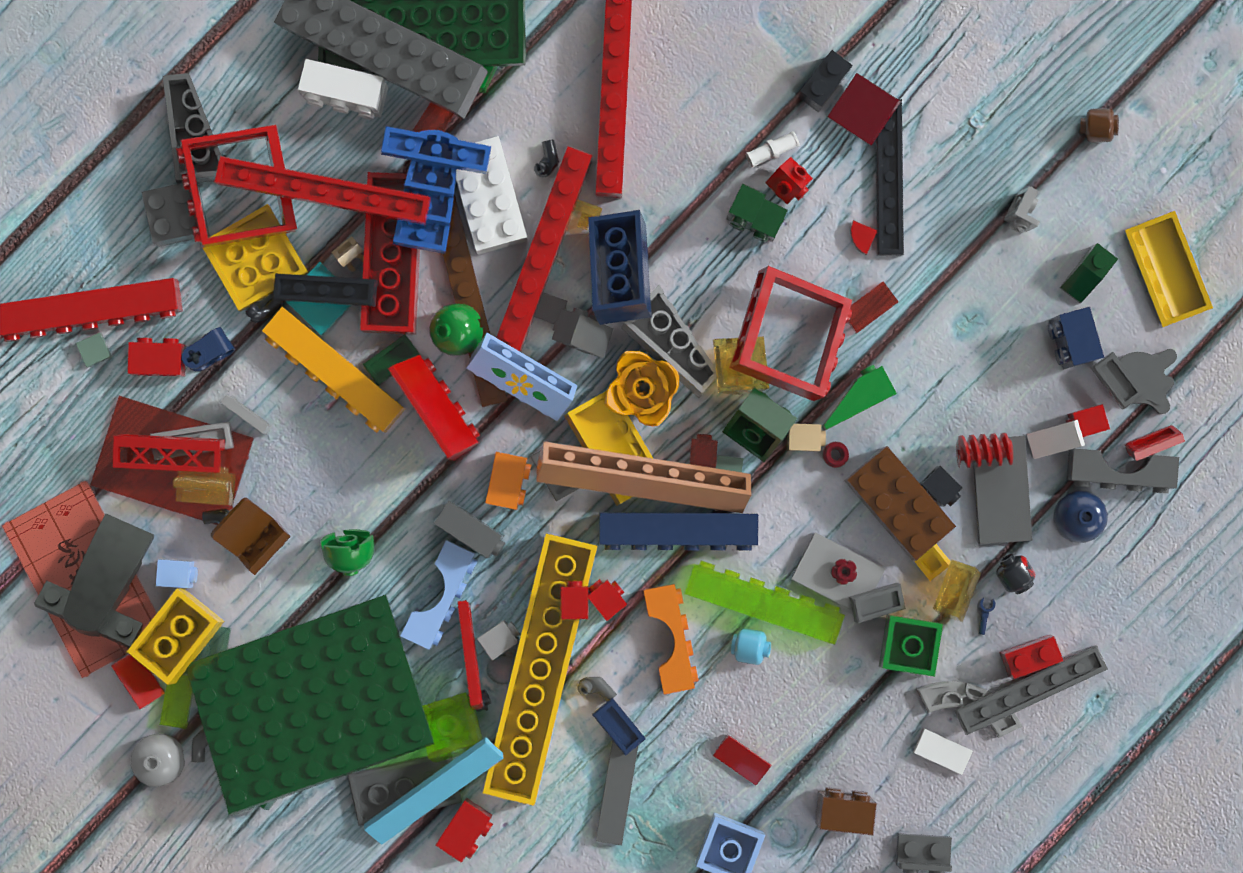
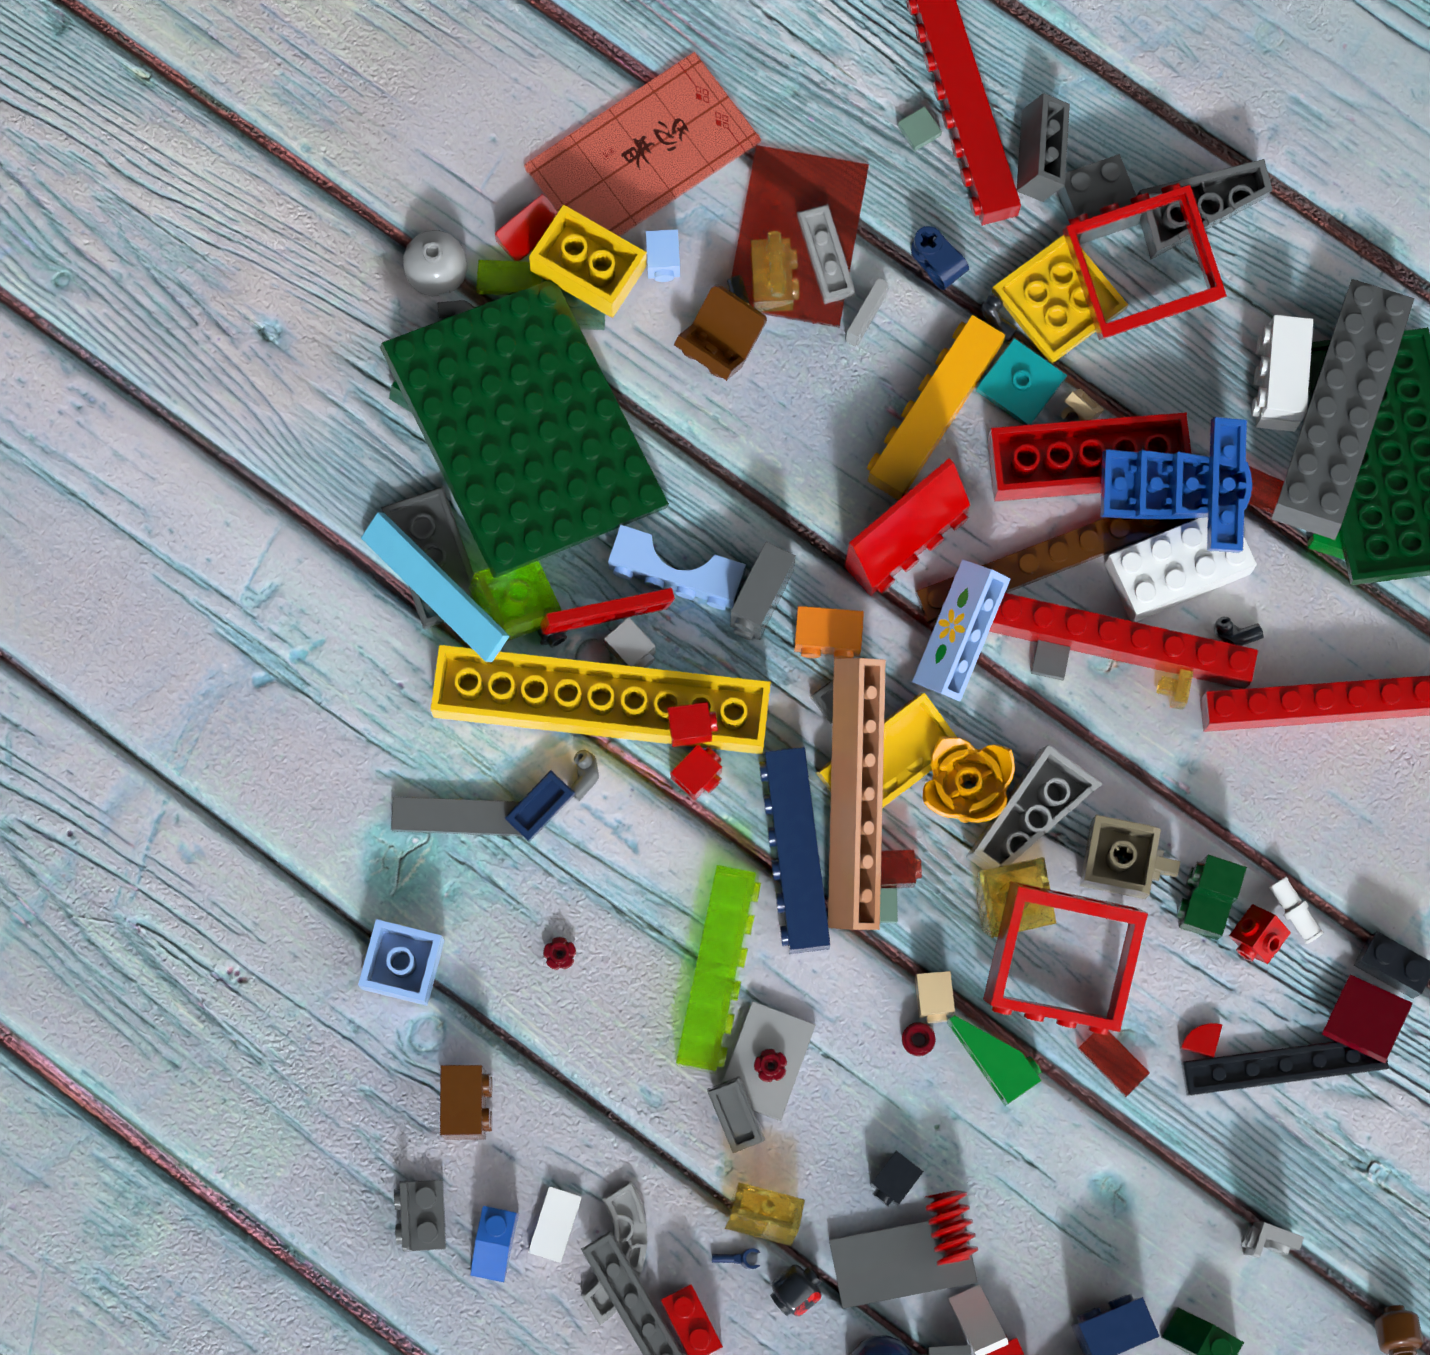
camera: 85 degrees right, 10 degrees down
pearl dark grey slope [34,513,154,648] -> none
red fence [113,434,225,473] -> none
red brick [127,338,186,377] -> none
red plate [214,156,431,225] -> none
black tile [273,273,378,307] -> none
green cylinder [320,529,374,576] -> none
dark green tile [363,334,420,386] -> none
green cylinder [429,303,483,356] -> none
red brick [435,797,493,863] -> none
dark grey brick [552,308,614,358] -> none
dark blue brick [588,210,652,325] -> none
orange arch [643,584,699,695] -> none
red slope [713,734,772,785] -> none
dark green brick [722,387,797,462] -> none
medium azure head [731,628,771,665] -> none
reddish brown brick [844,446,956,561] -> none
green brick [879,614,943,677] -> none
yellow plate [914,544,952,581] -> none
none -> slope [470,1206,519,1283]
none -> dark red plate [543,937,576,970]
none -> dark grey brick [1016,93,1070,202]
none -> dark tan hinge [1079,815,1181,899]

